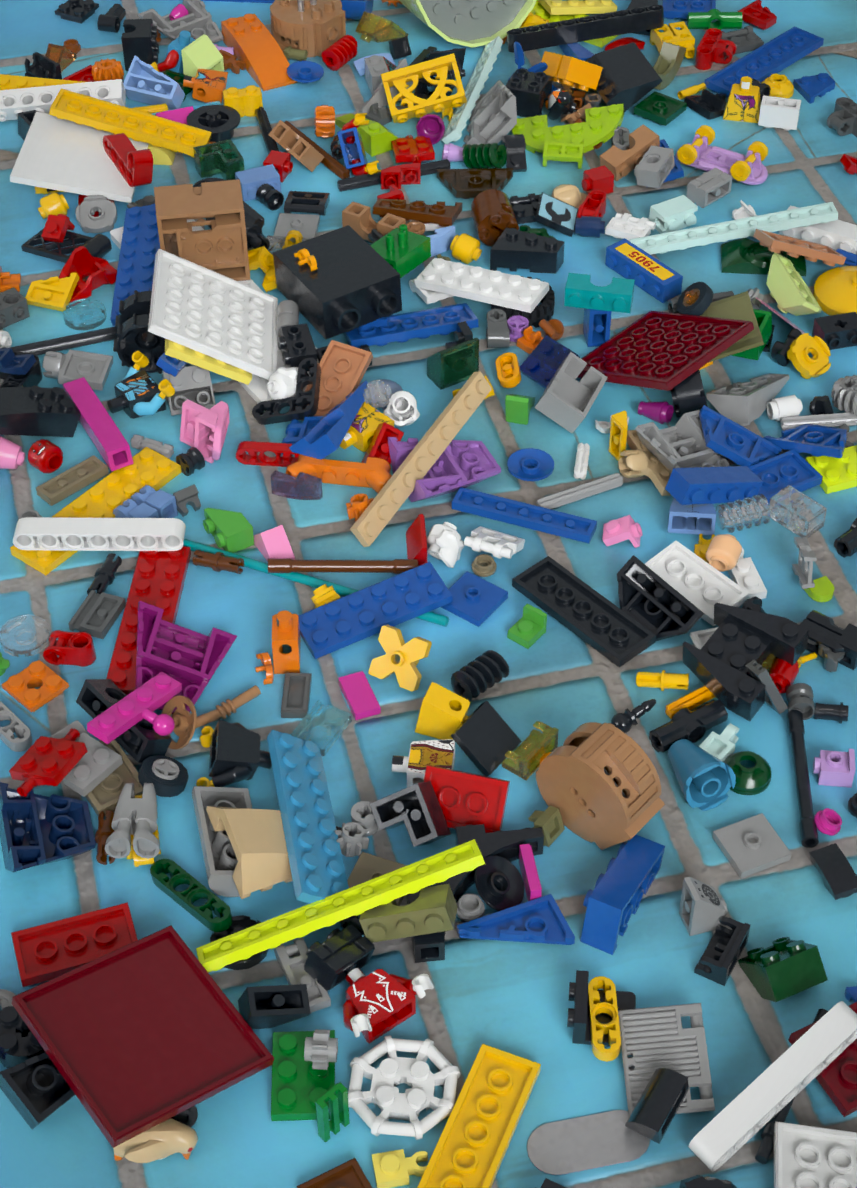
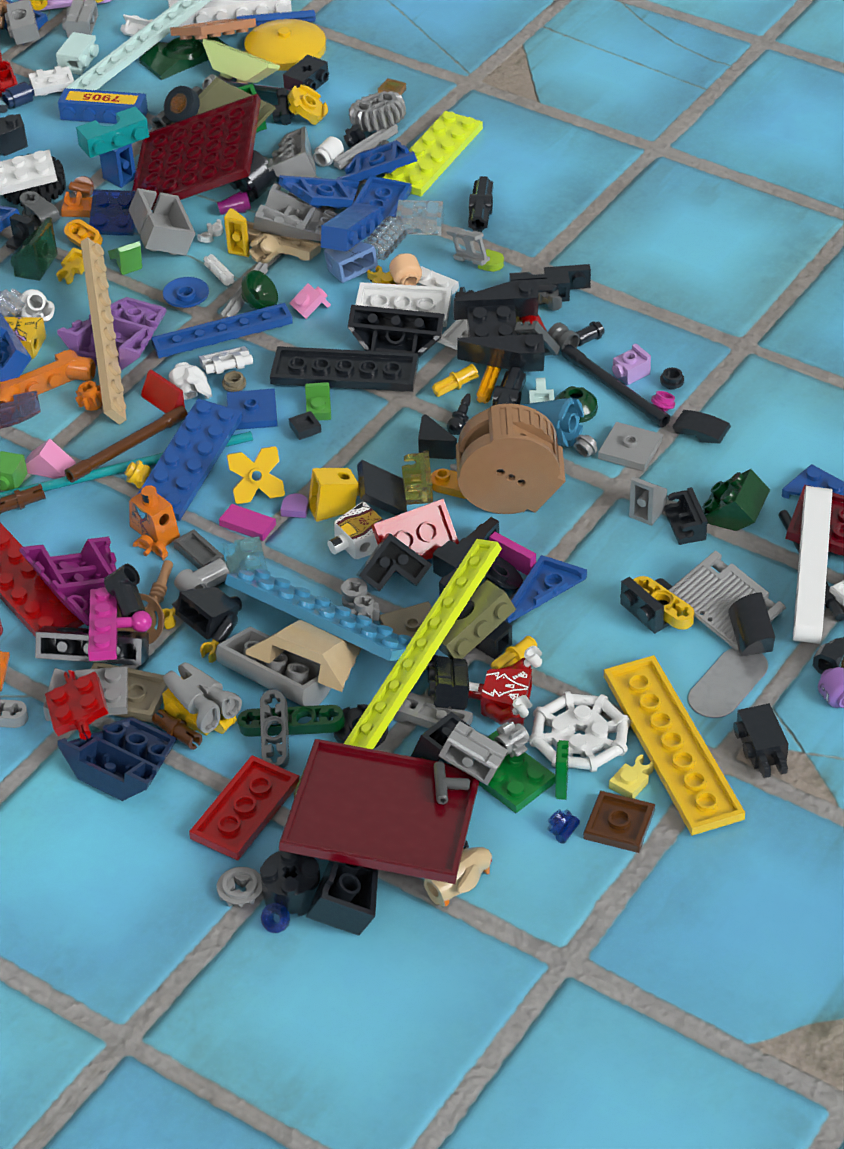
camera: 40 degrees left, 0 degrees up
black wheel [138,755,189,797] -> none
red slope [361,422,404,464] -> none
black piece [451,650,510,702] -> none
medium lavender wheel [507,315,529,342] -> none
olive tile [528,806,565,847] -> none
blue wedge [580,835,665,955] -> none
none -> black piece [104,563,145,617]
none -> light grey piece [174,558,230,592]
none -> dark green piece [241,270,278,309]
none -> dark grey beam [260,689,289,769]
none -> medium lavender tile [280,493,308,518]
none -> black plate [289,411,322,440]
none -> black slope [418,414,457,459]
none -> dark grey piece [433,762,470,804]
none -> light grey brick [439,721,508,785]
none -> yellow axle [490,636,538,669]
none -> clear blue plate [547,809,580,844]
none -> light grey plate [574,435,598,458]

